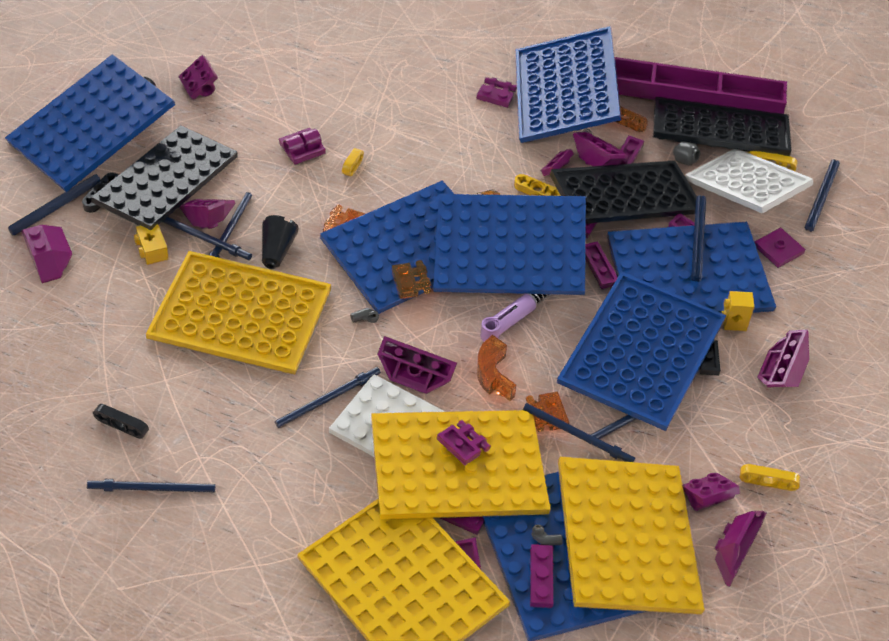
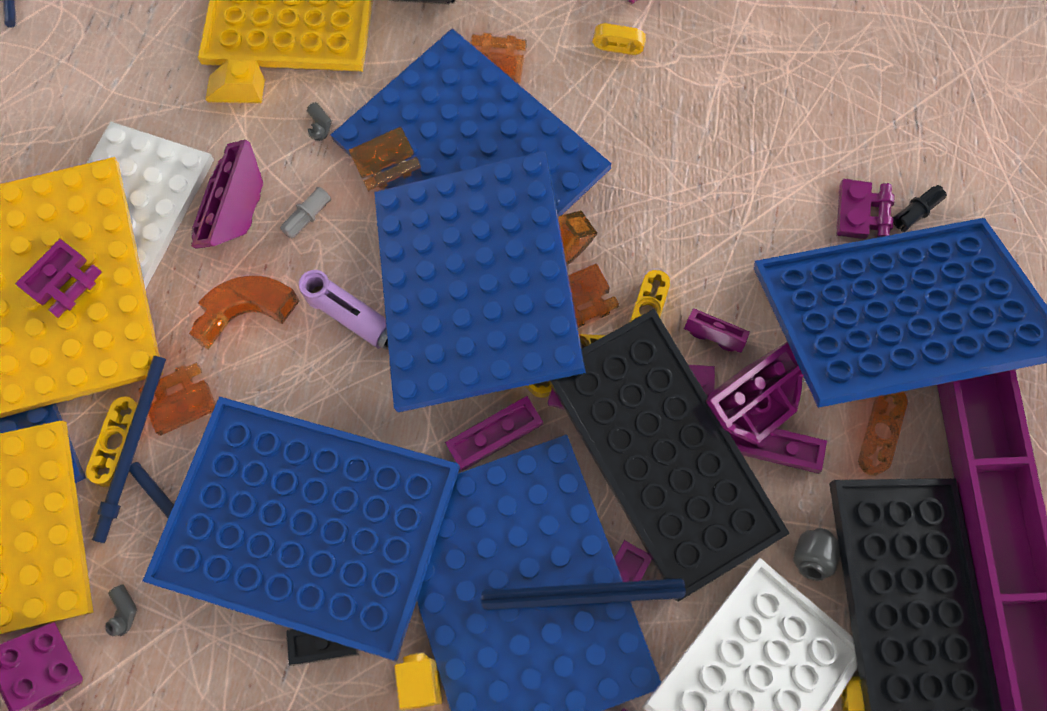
camera: 85 degrees right, 20 degrees up
dark blue bar [275,367,381,428] -> none
none -> yellow beam [86,396,138,487]
none -> dark grey arm [105,585,137,636]
none -> yellow slope [206,59,265,103]
none -> light grey axle [280,187,331,238]
none -> black axle [893,185,947,232]

